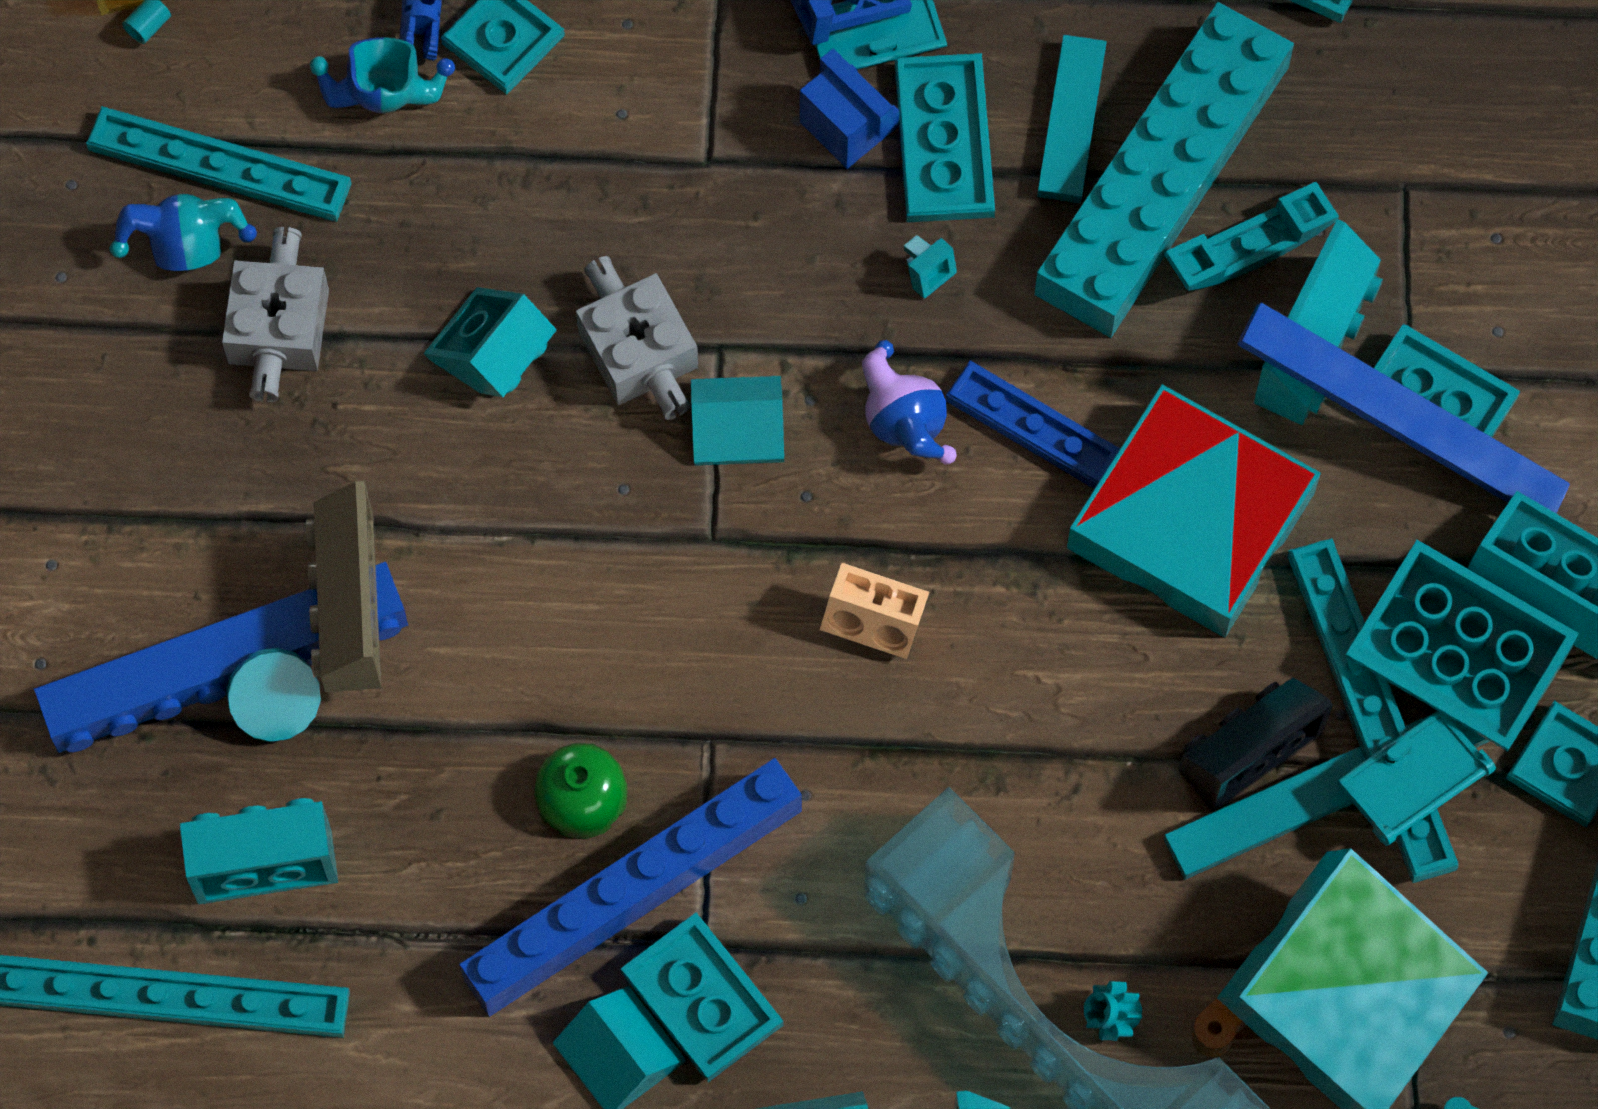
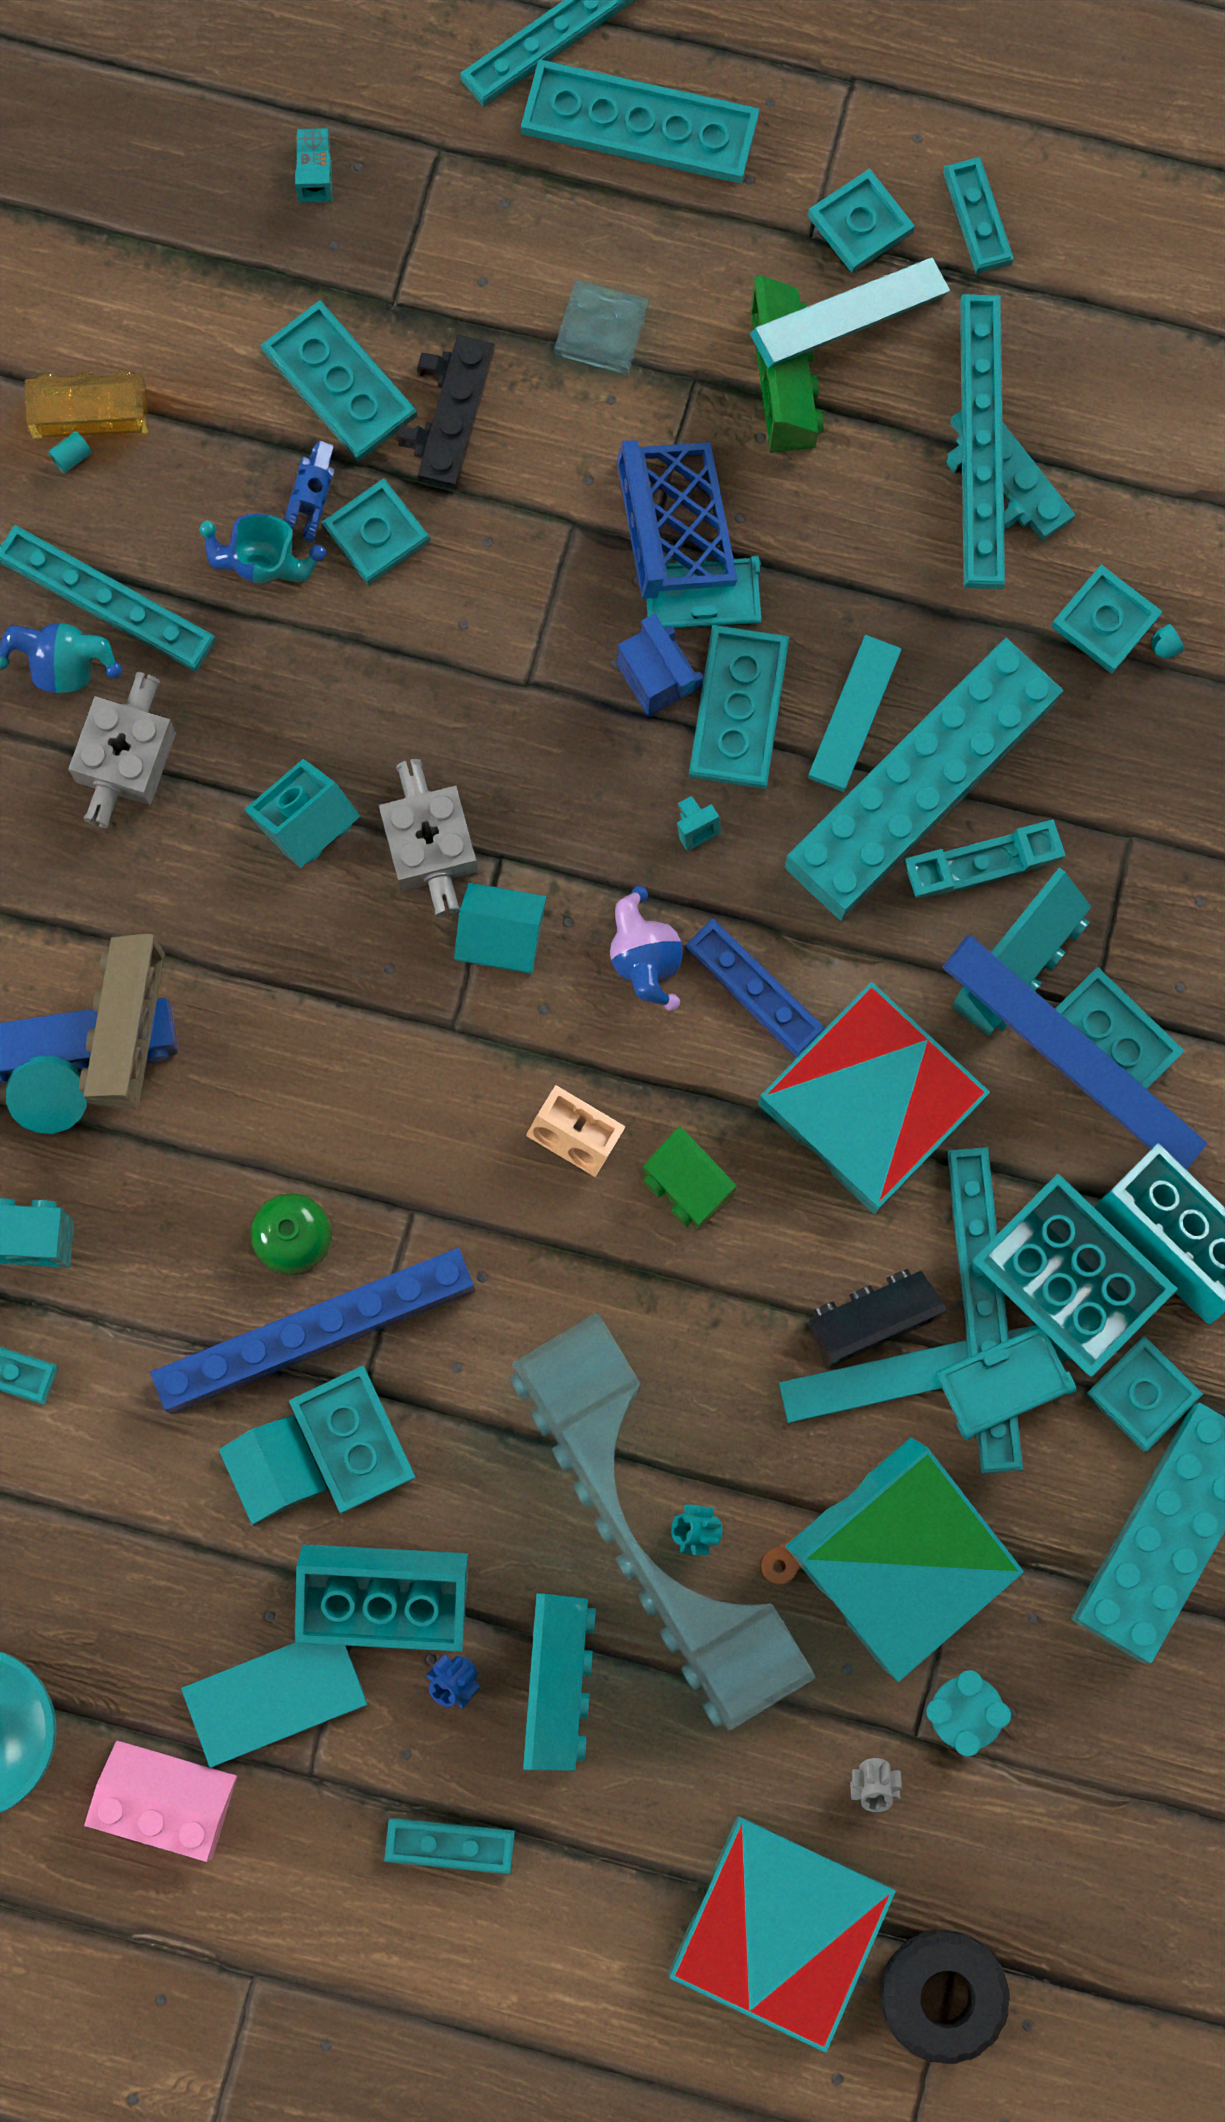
camera: 10 degrees right, 10 degrees up
none -> green slope [643,1126,737,1230]

